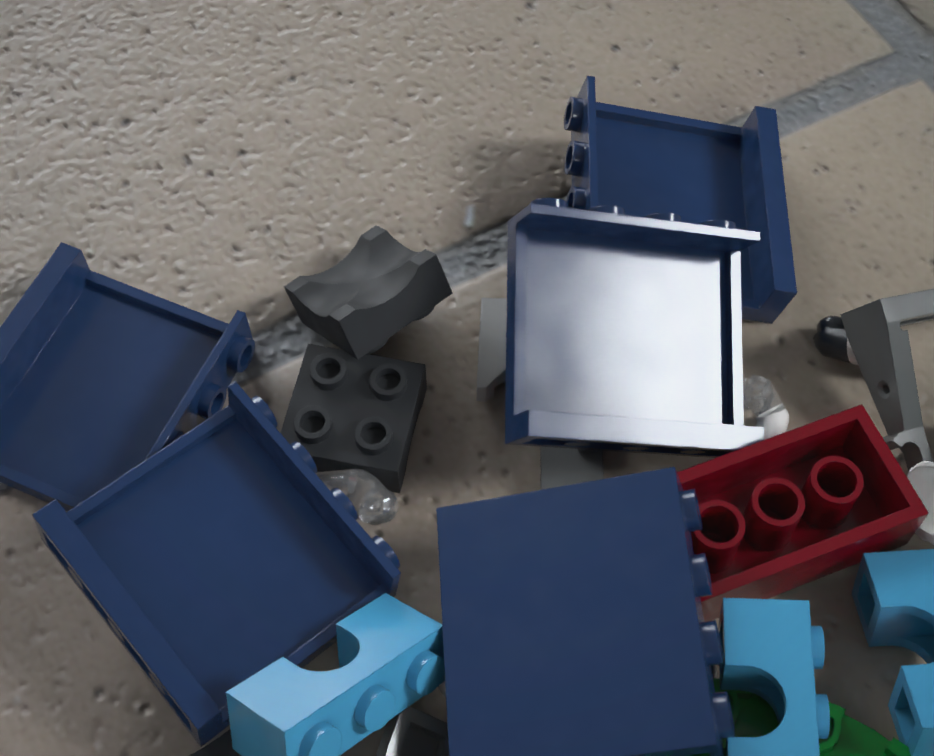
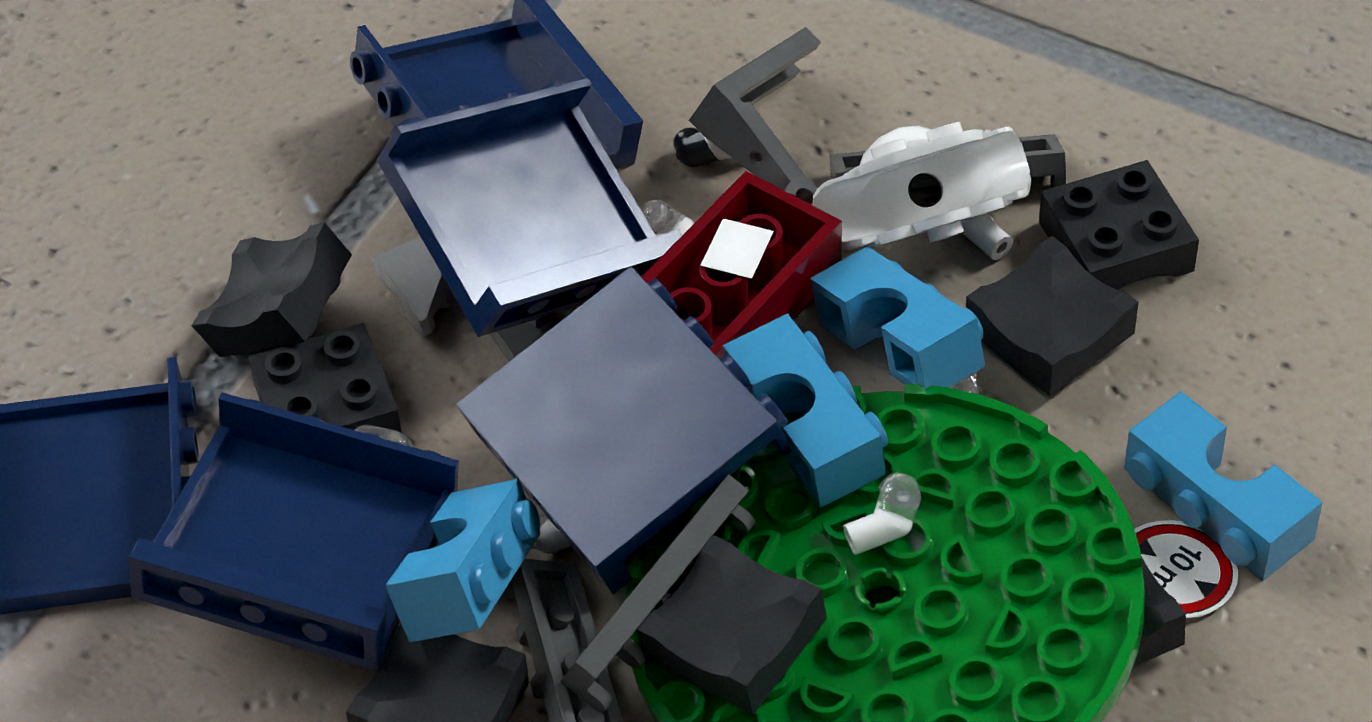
camera: 30 degrees left, 10 degrees down
none -> white sticker [700,219,774,279]

